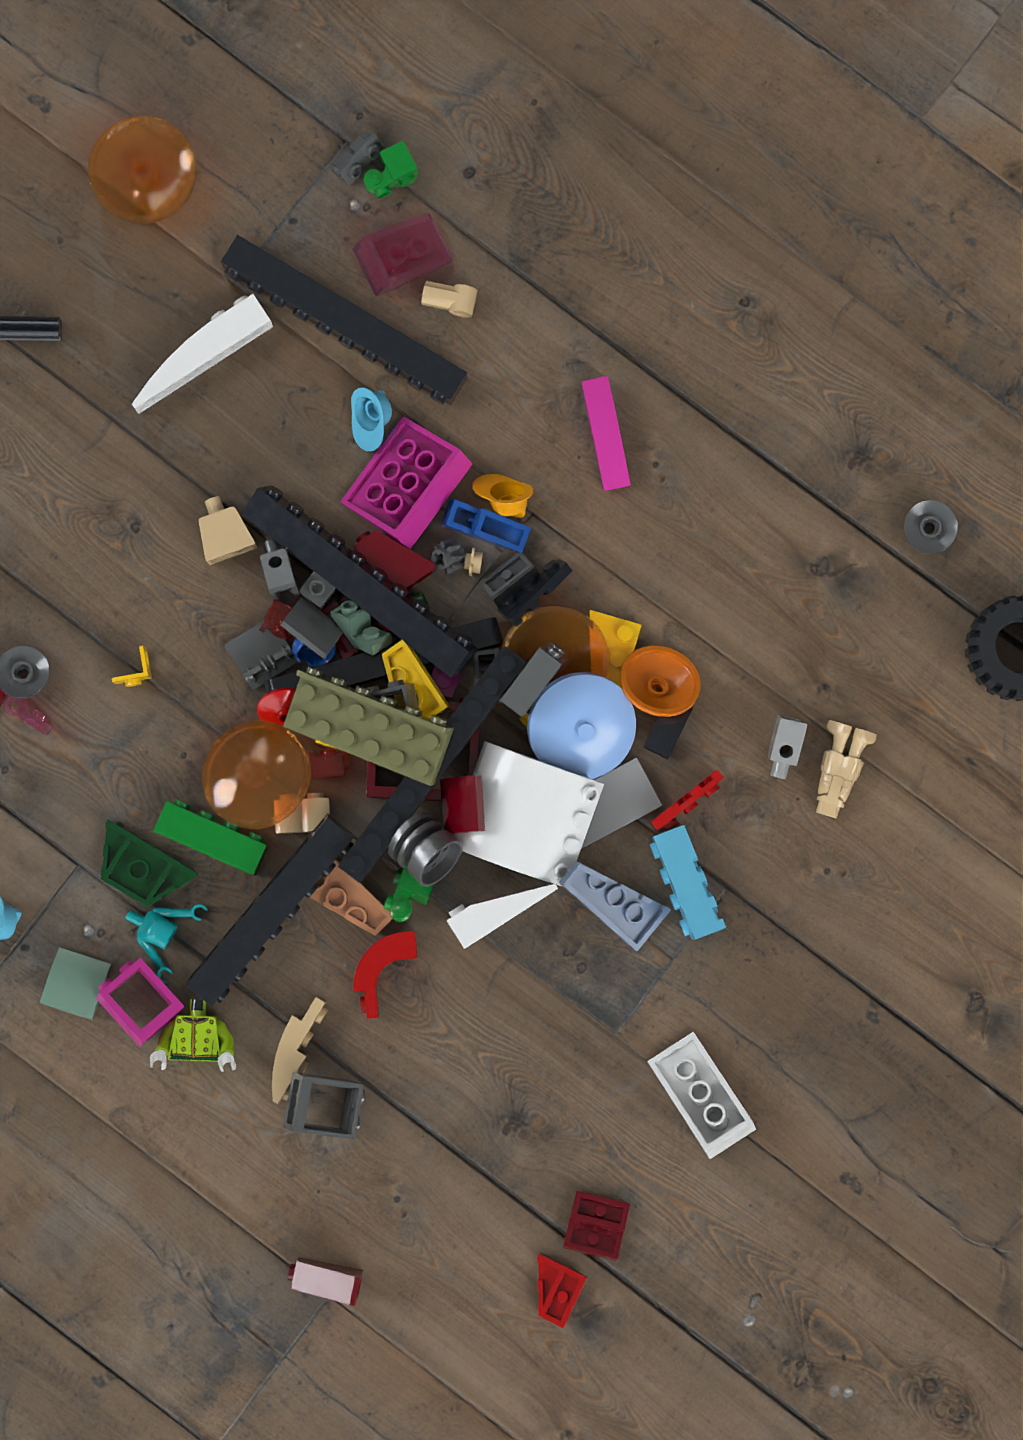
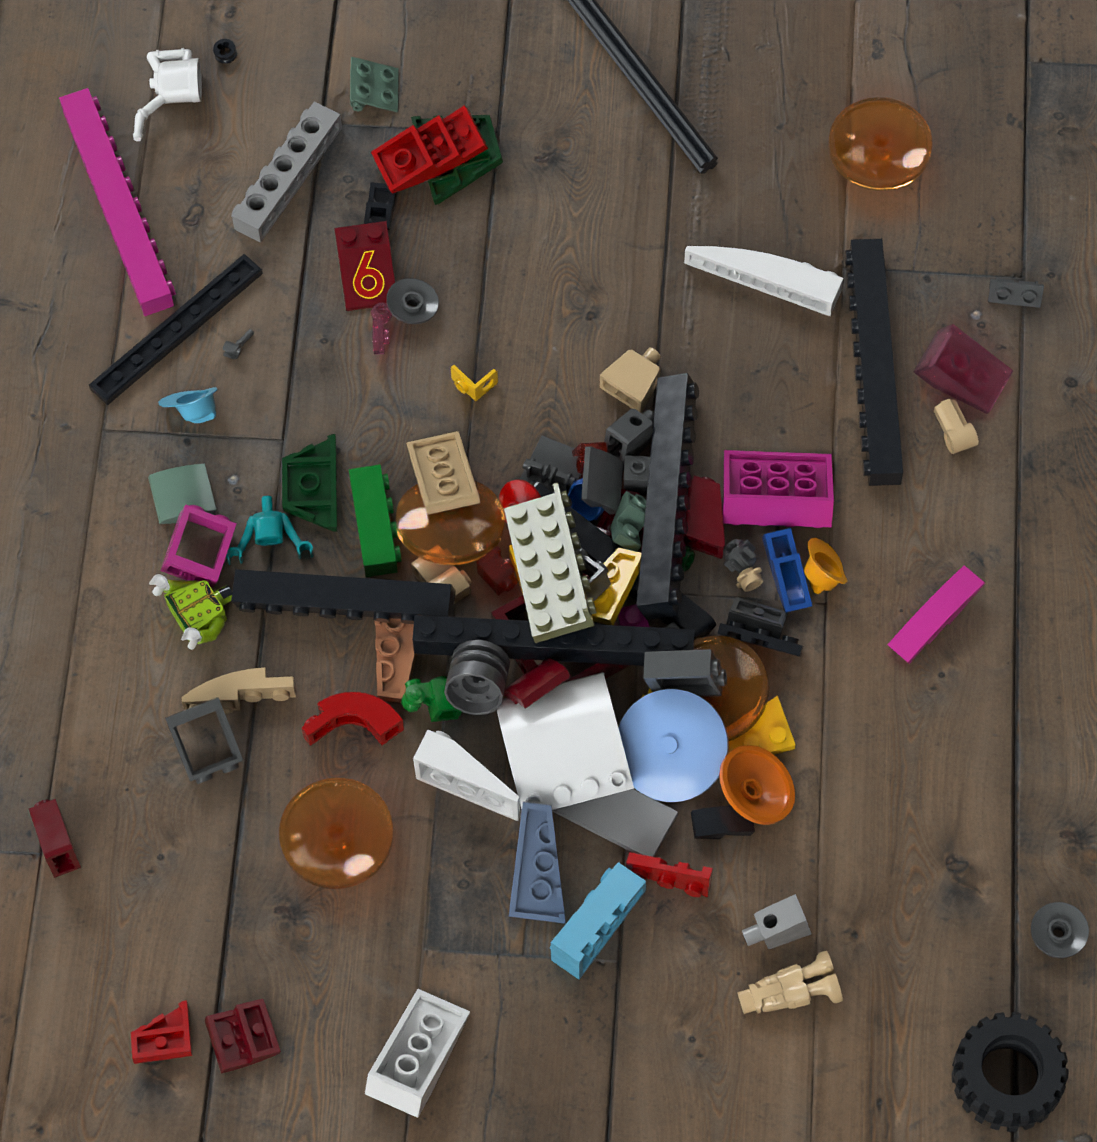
camera: 60 degrees right, 20 degrees down
medium azure piece [351,387,392,451] -> none
green brick [364,141,419,199] -> none
none -> clear orange dish [279,778,394,889]
none -> tan tile [407,431,480,515]

